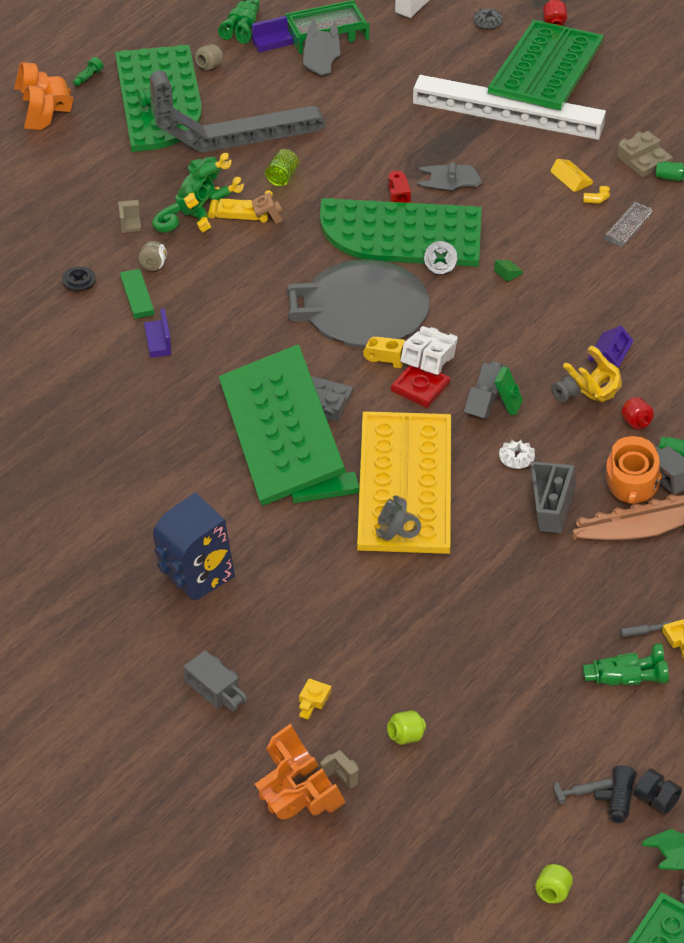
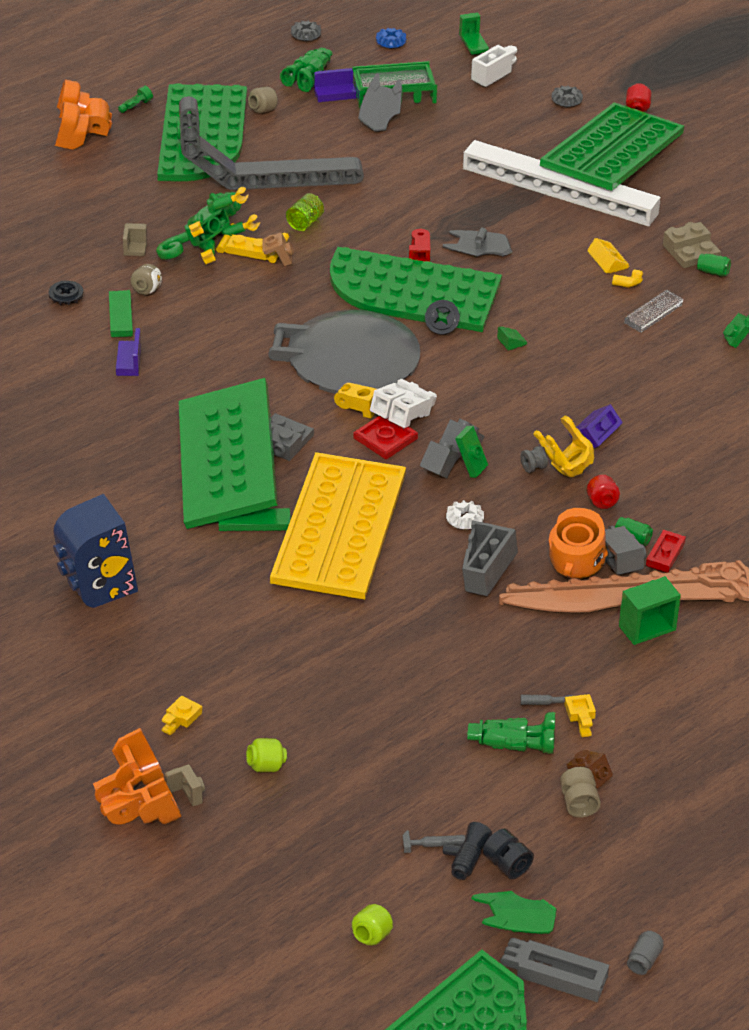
camera: 10 degrees right, 5 degrees down
dark grey brick [183,650,247,712] -> none
dark grey tile [376,495,421,541] -> none

